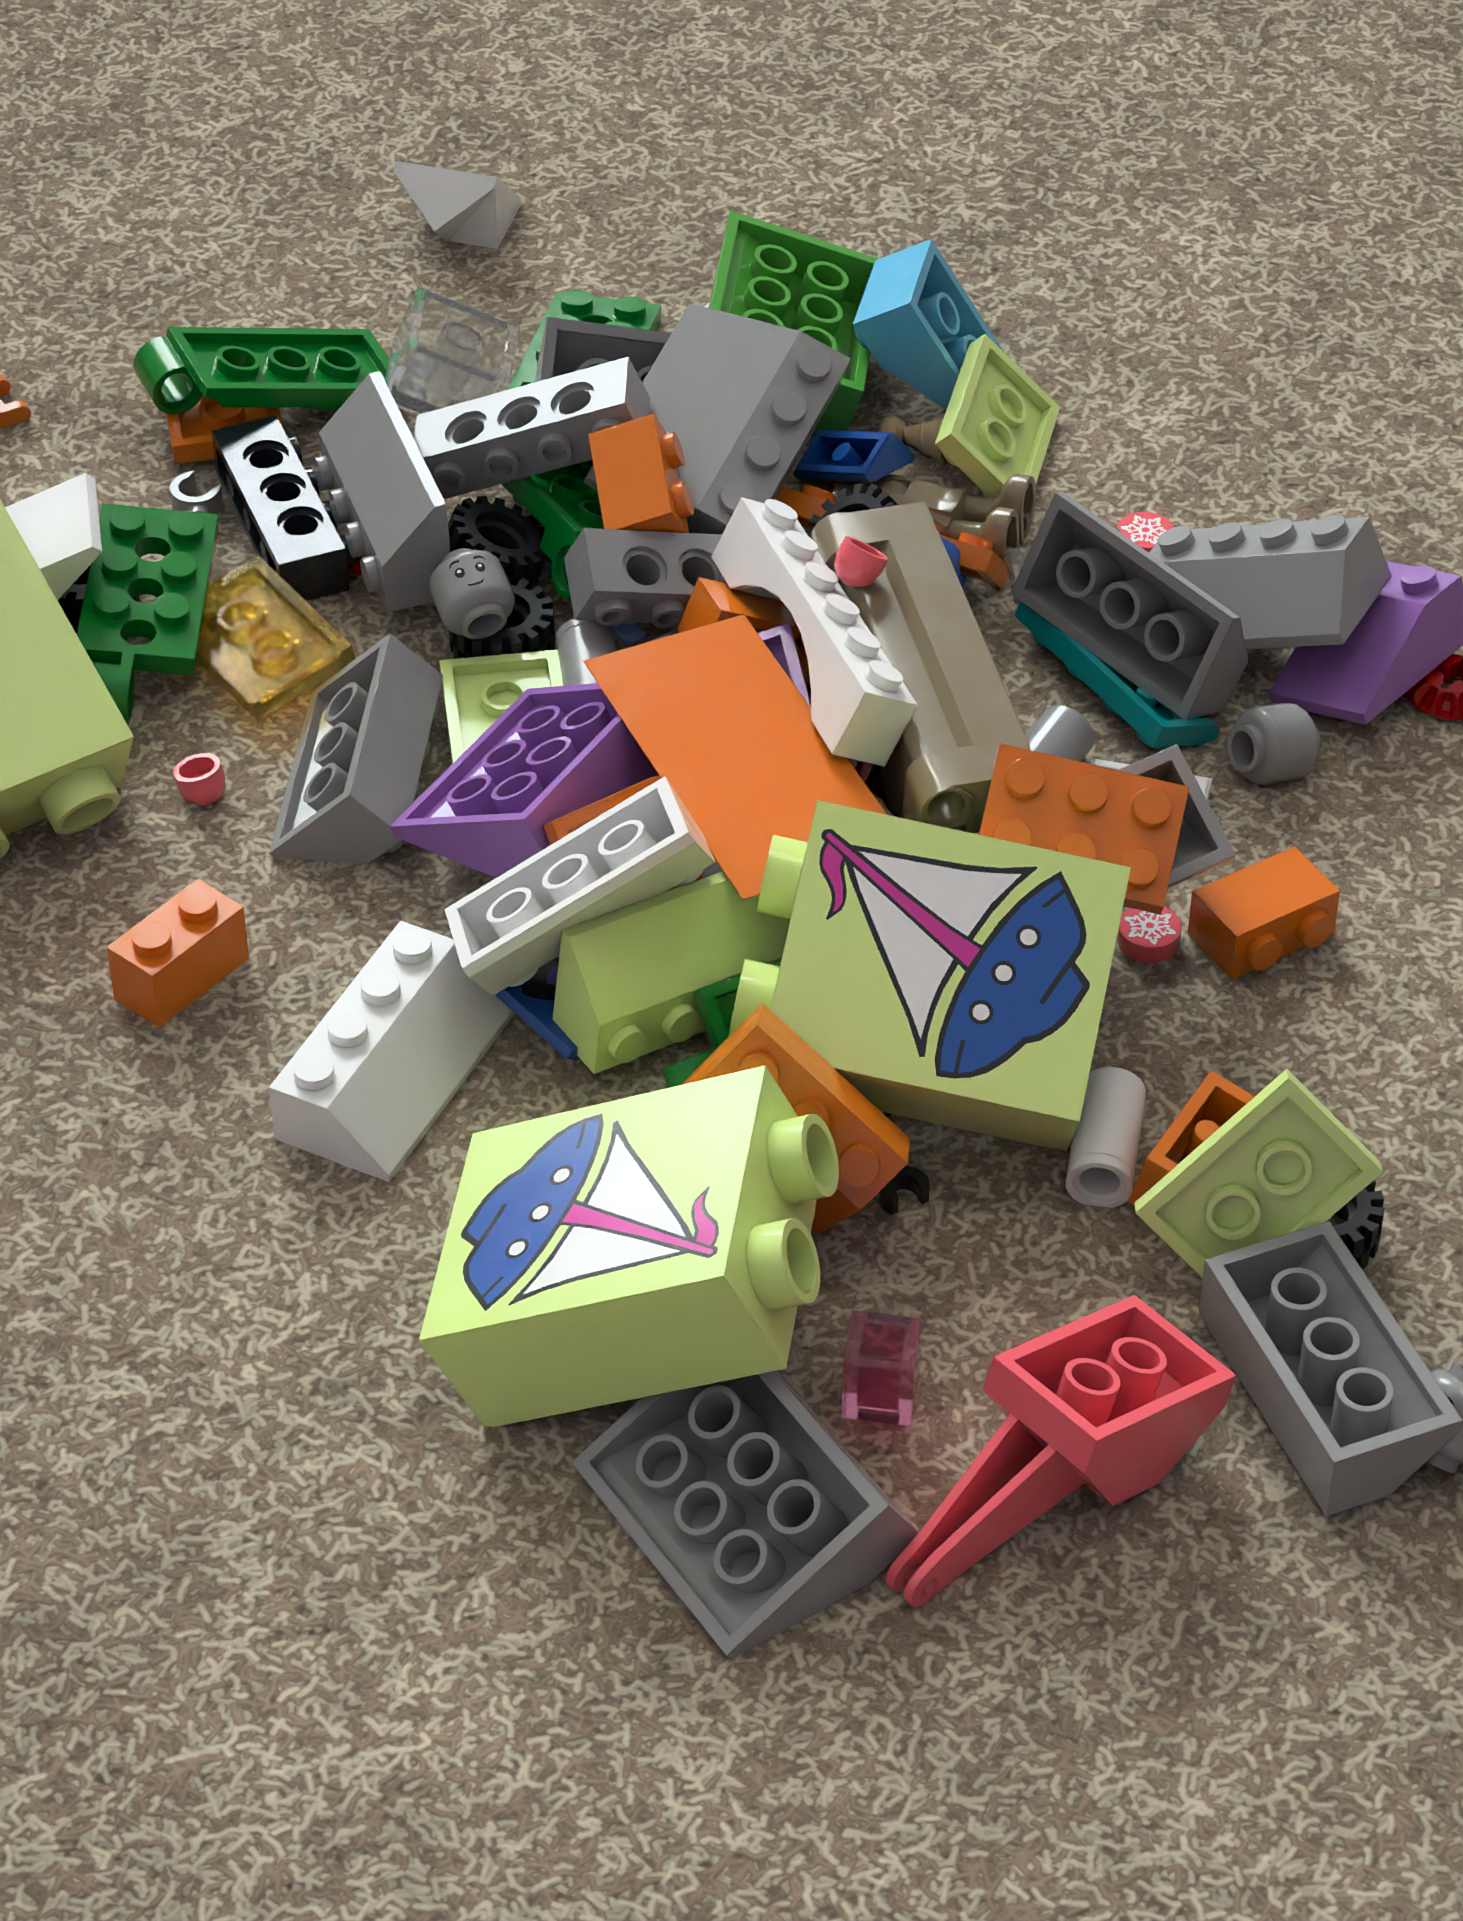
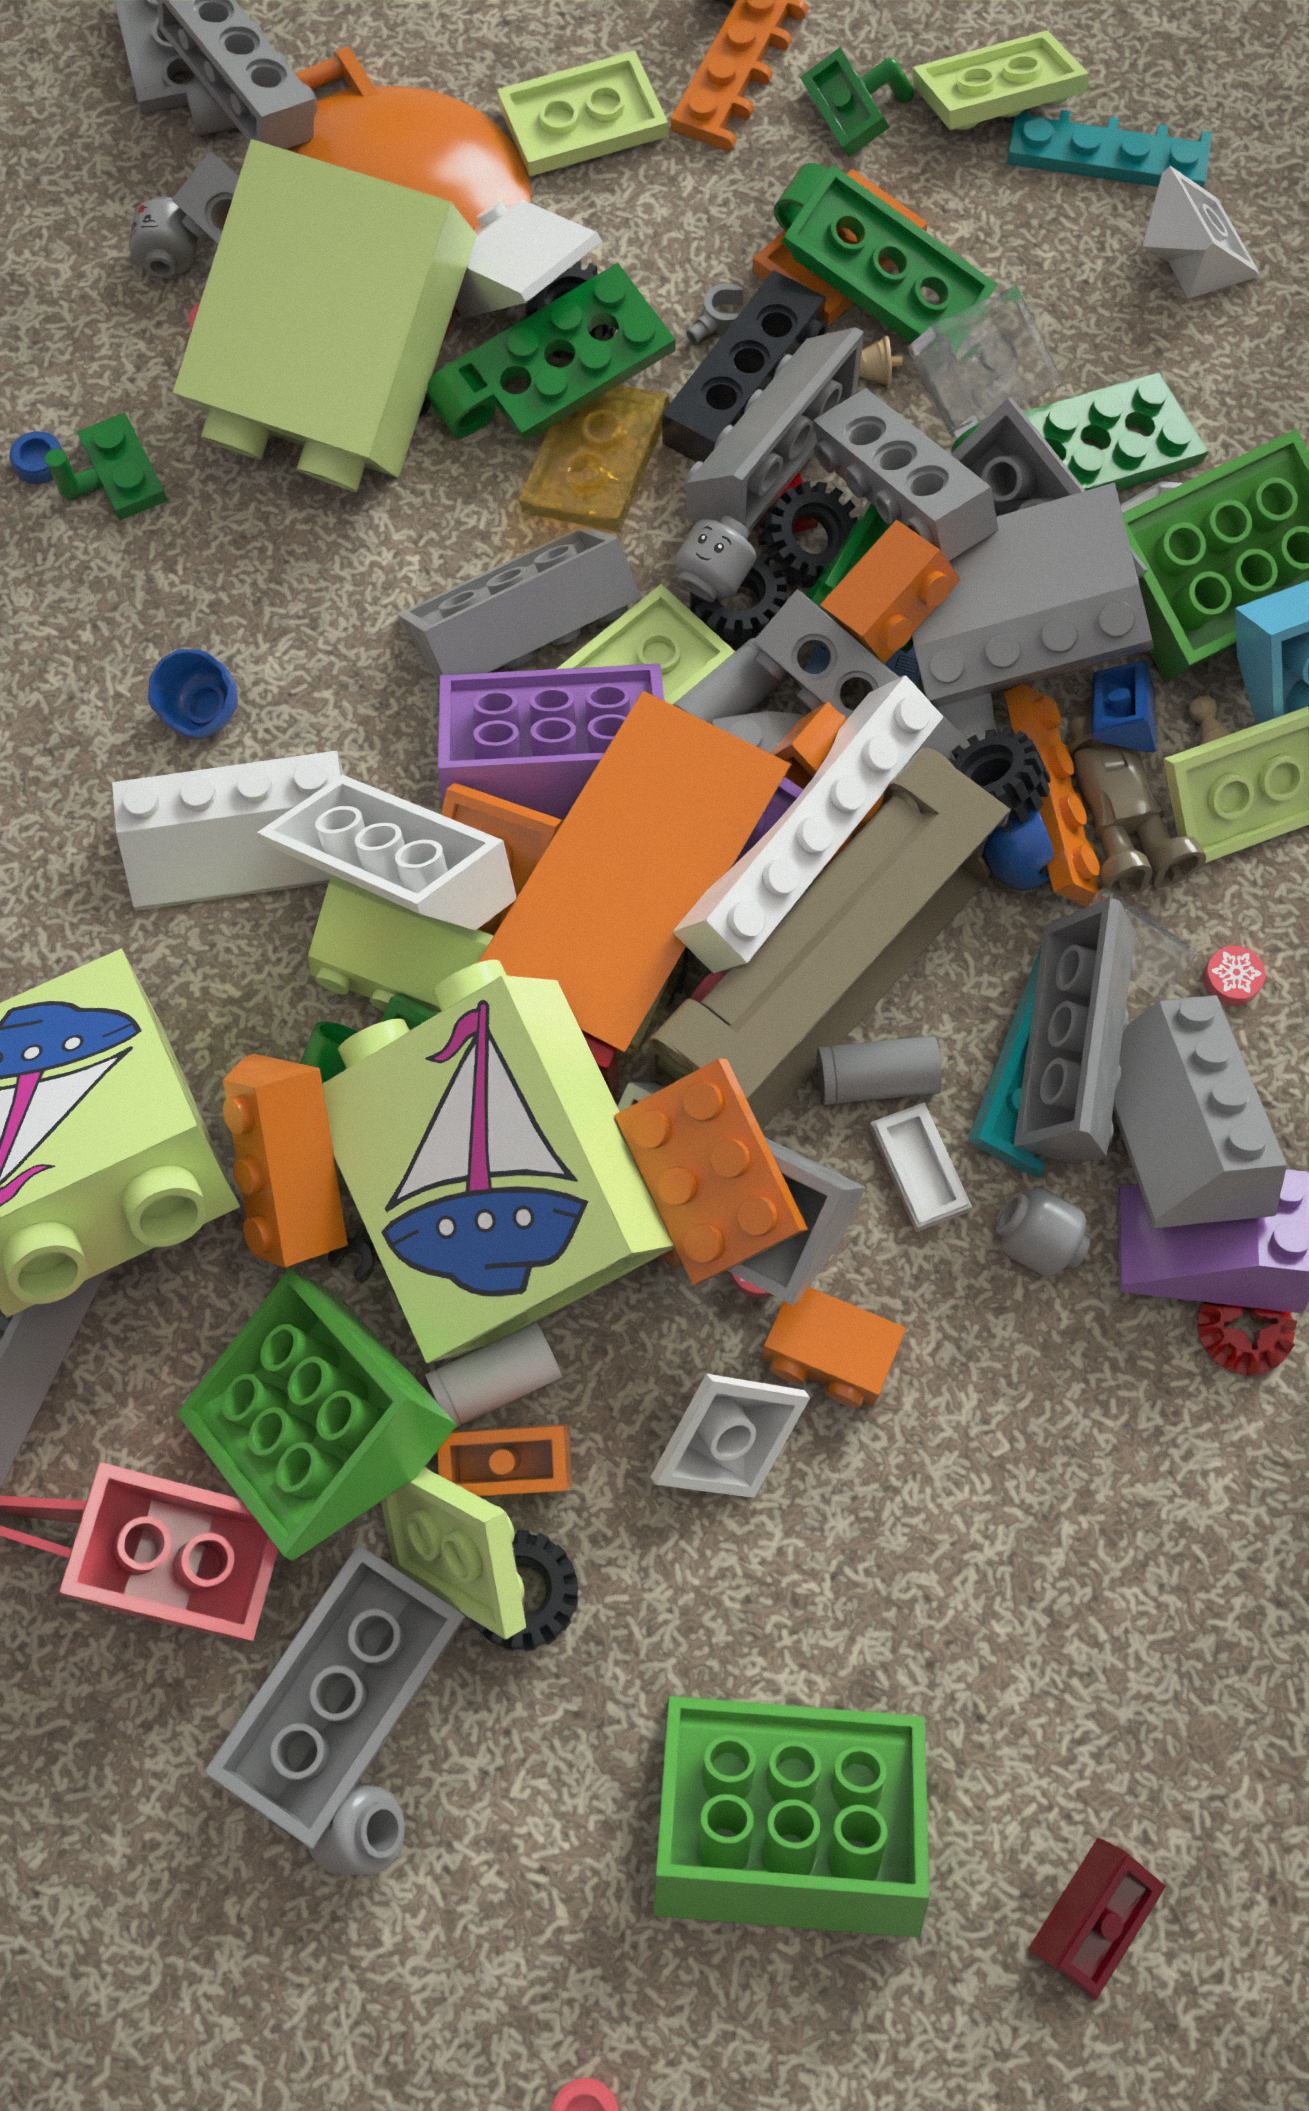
camera: 55 degrees right, 25 degrees up
orange brick [107,879,249,1028] -> none
coral hinge [173,753,225,806] -> none
coral hinge [834,536,888,587] -> none
clear pink brick [842,1310,922,1426] -> none
none -> blue hair [148,649,238,739]
none -> bright green slope [177,1267,457,1561]
none -> white slope [651,1373,810,1498]
none -> green plate [800,47,914,157]
none -> yellowish green plate [913,30,1088,130]
none -> teal hinge [1007,109,1212,189]

